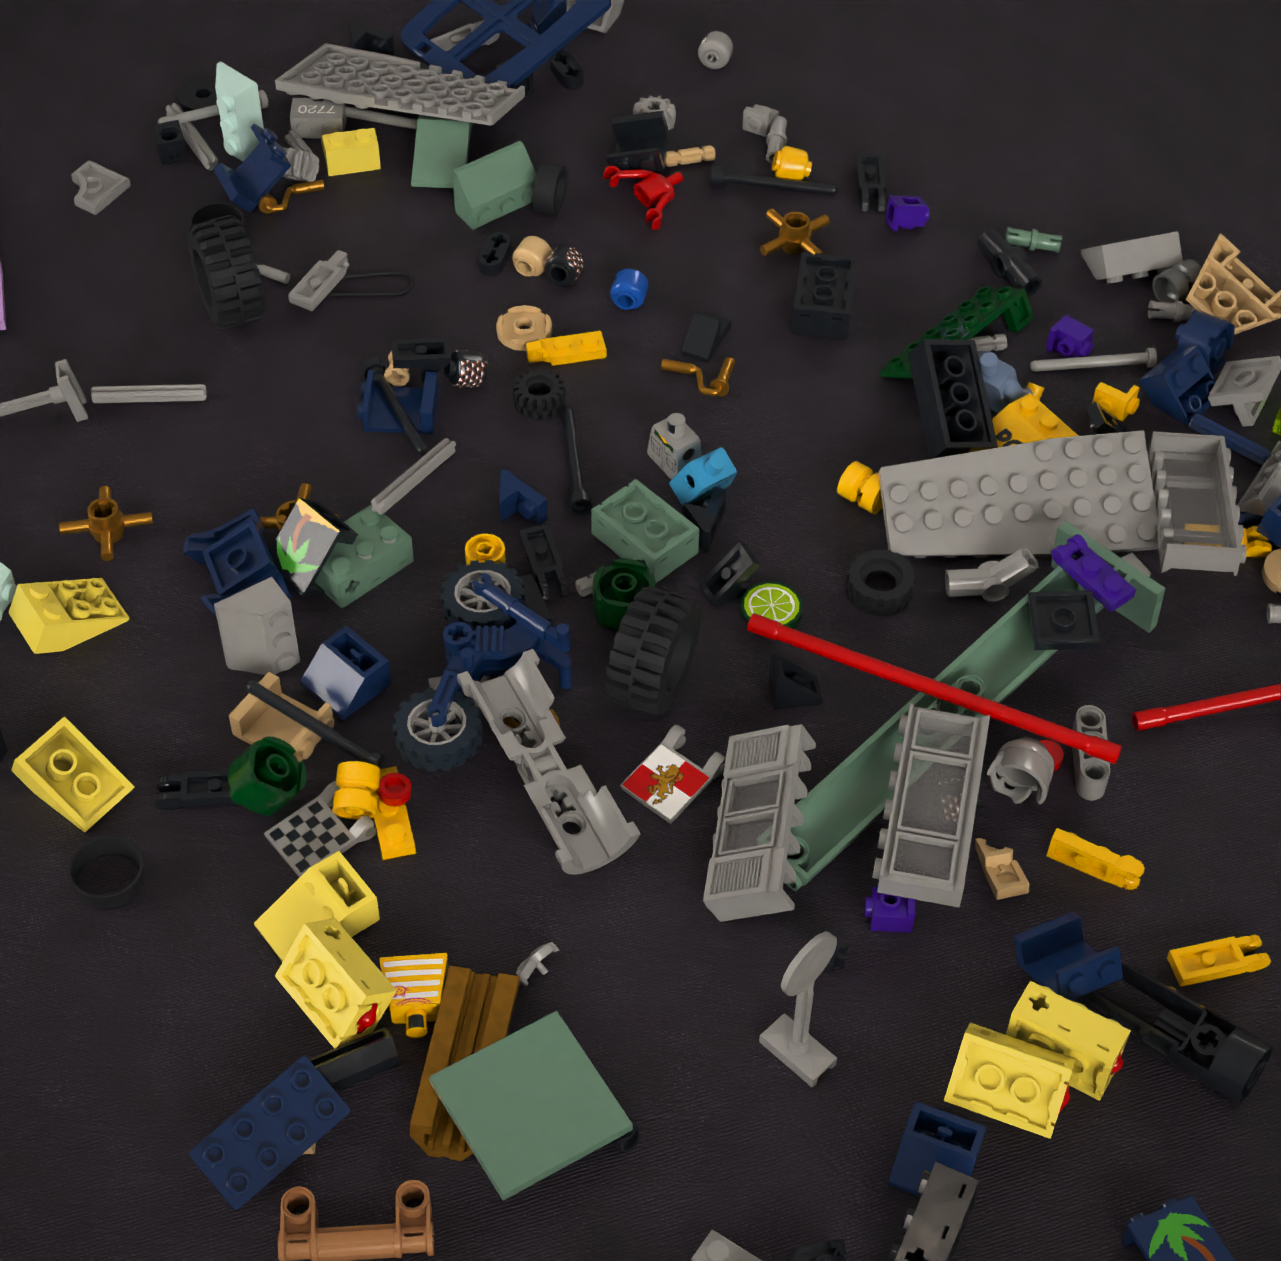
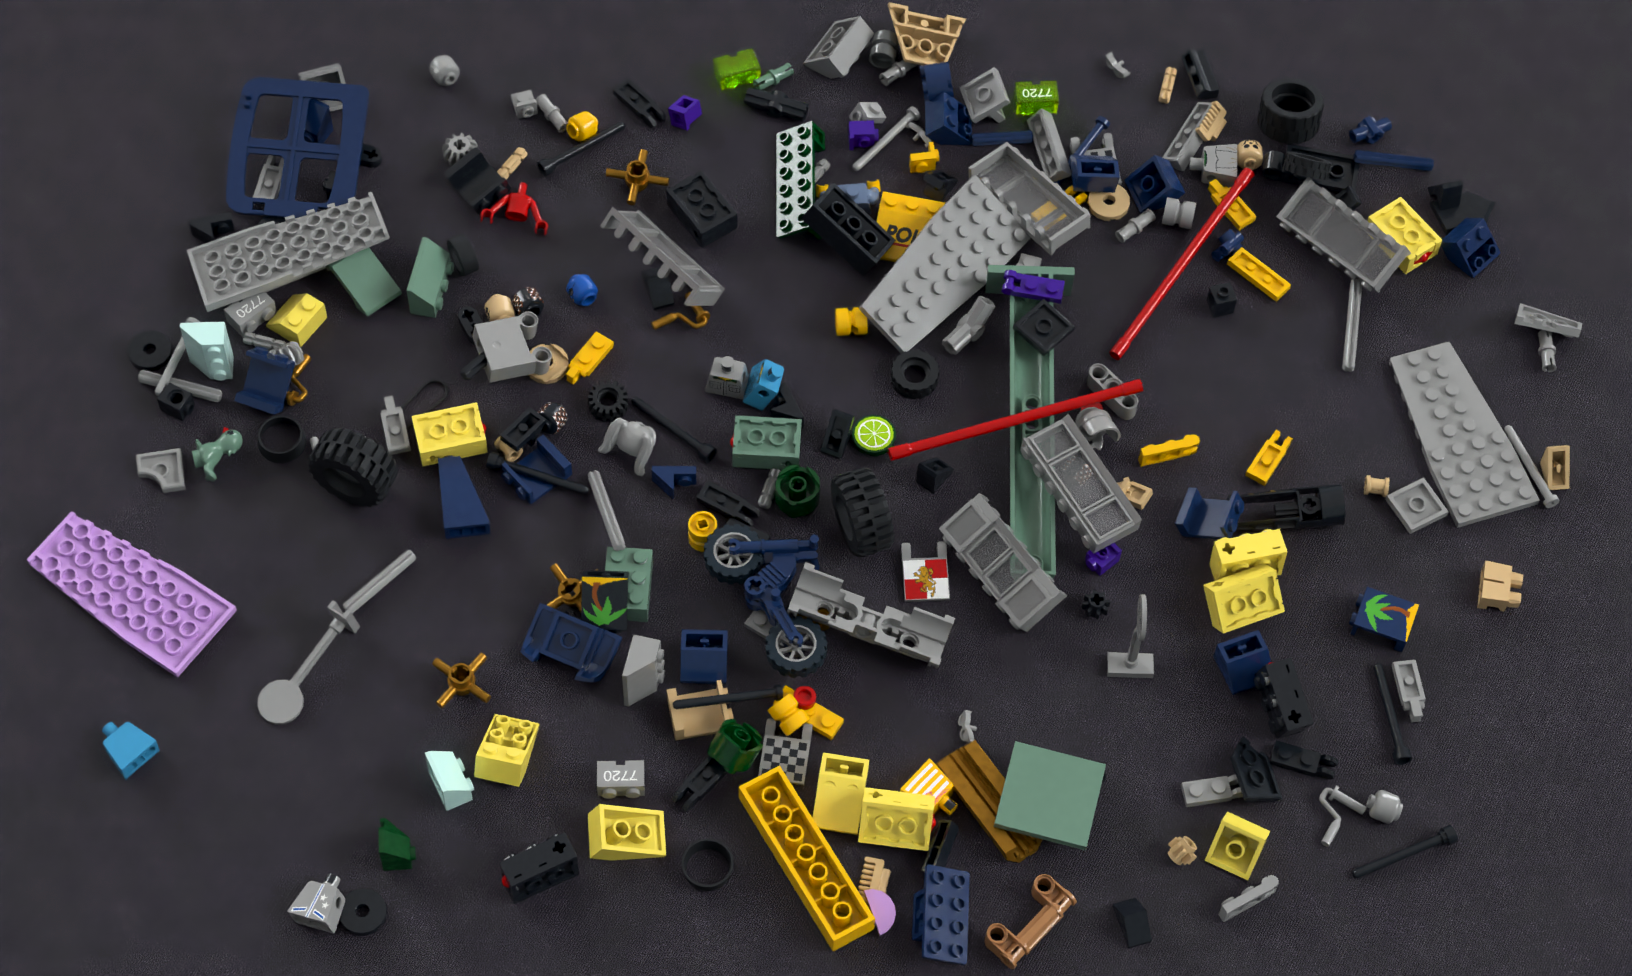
camera: 45 degrees left, 10 degrees up
none -> sand green animal [192,427,243,481]
none -> light yellow piece [412,402,488,467]
none -> dark blue slope [438,455,491,539]
none -> light grey piece [460,312,552,383]
none -> light grey brick [597,760,645,799]
none -> light grey hair [598,418,656,477]
none -> light grey window [600,207,725,306]
none -> clear neon green brick [713,48,761,90]
none -> yellow brick [739,765,875,951]
none -> light grey bracket [849,102,887,123]
none -> tan piece [858,857,891,904]
none -> lavender tile [863,889,896,936]
none -> light grey piece [906,122,931,147]

